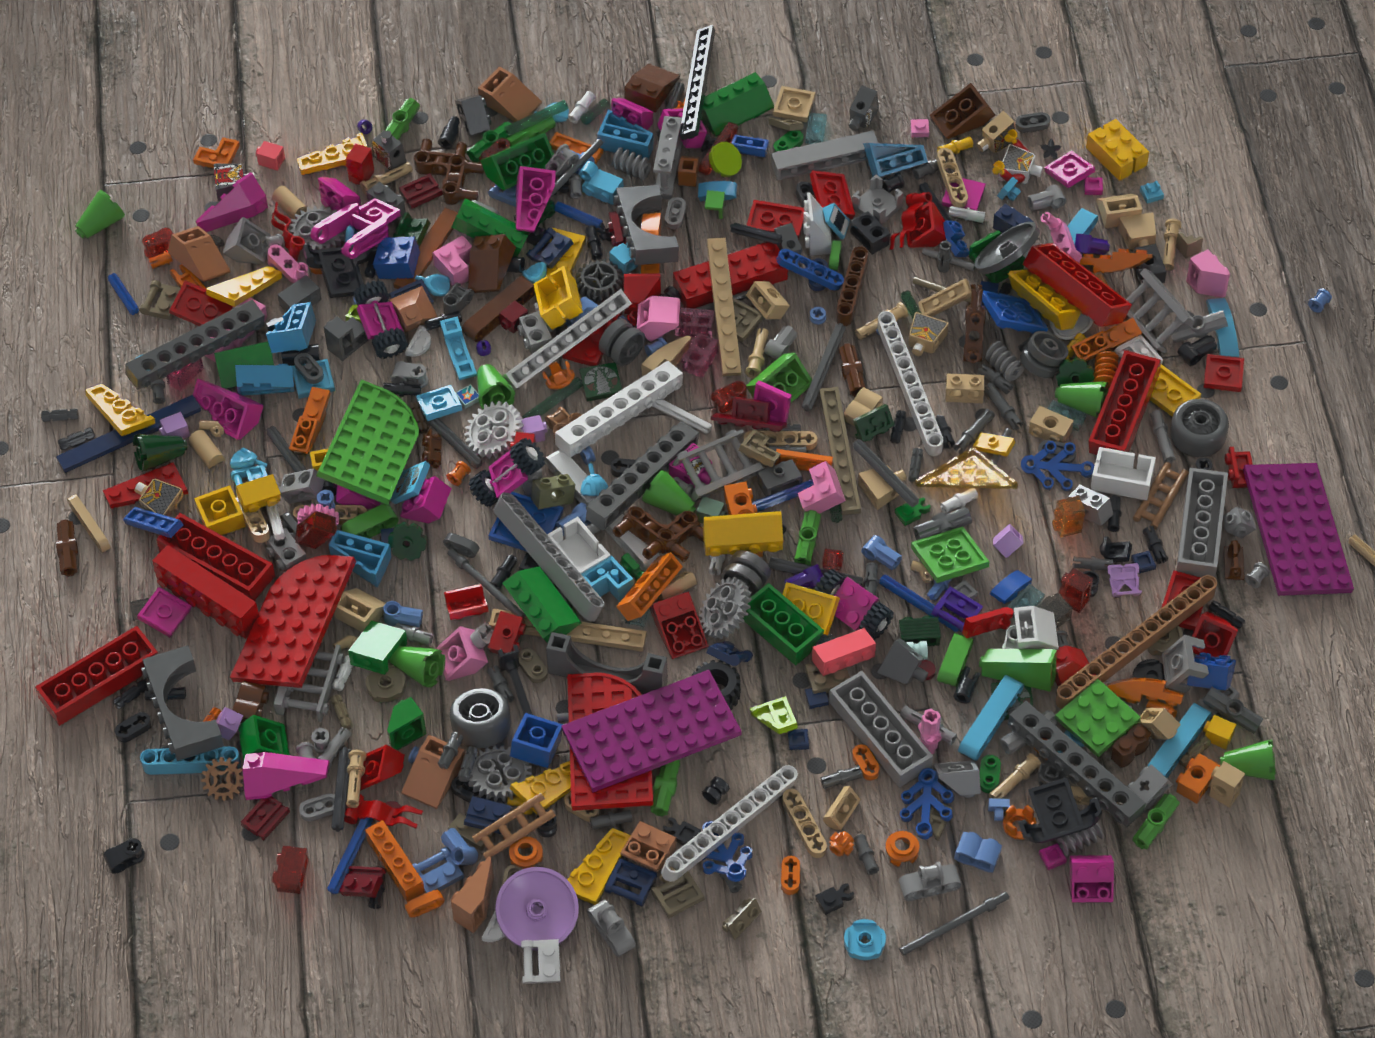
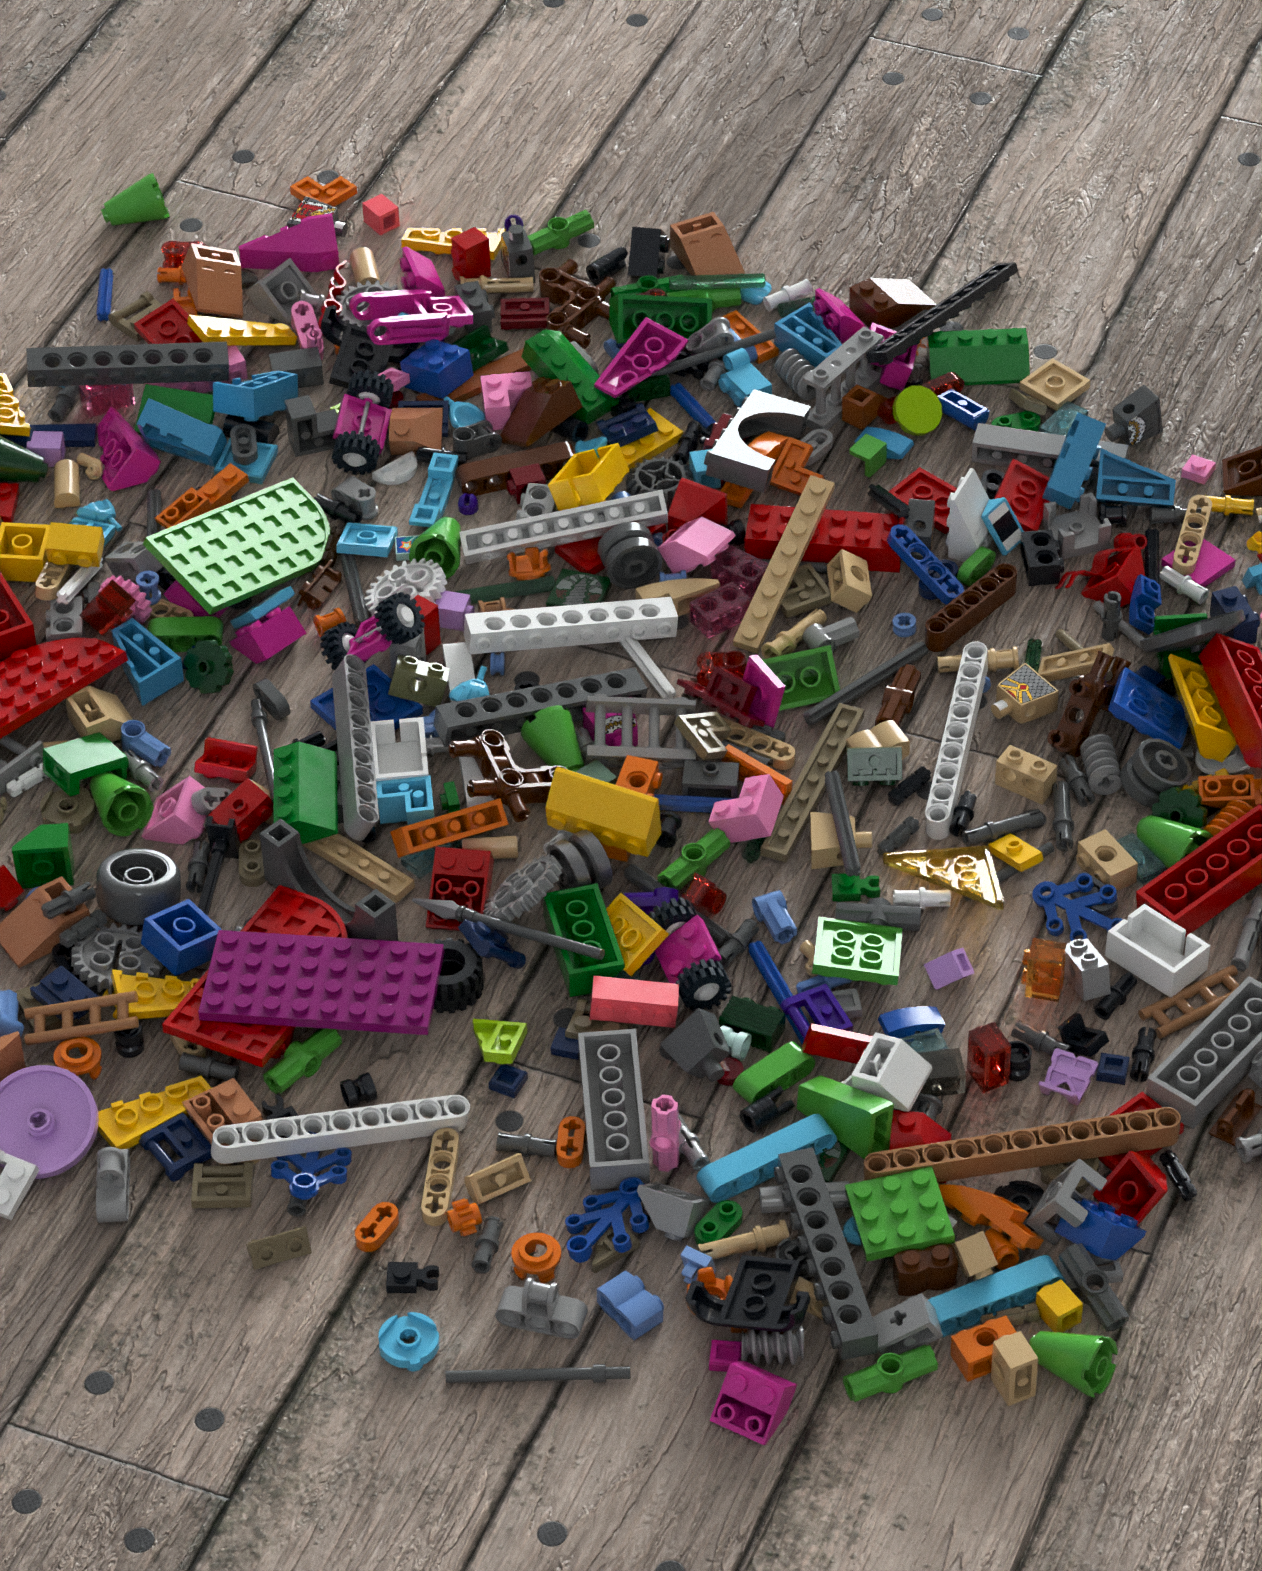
camera: 30 degrees right, 10 degrees down
none -> bright pink plate [378,367,410,392]
none -> dark grey piece [412,898,605,960]
none -> orange plate [770,437,825,496]
none -> dark azure wedge [1042,412,1106,509]

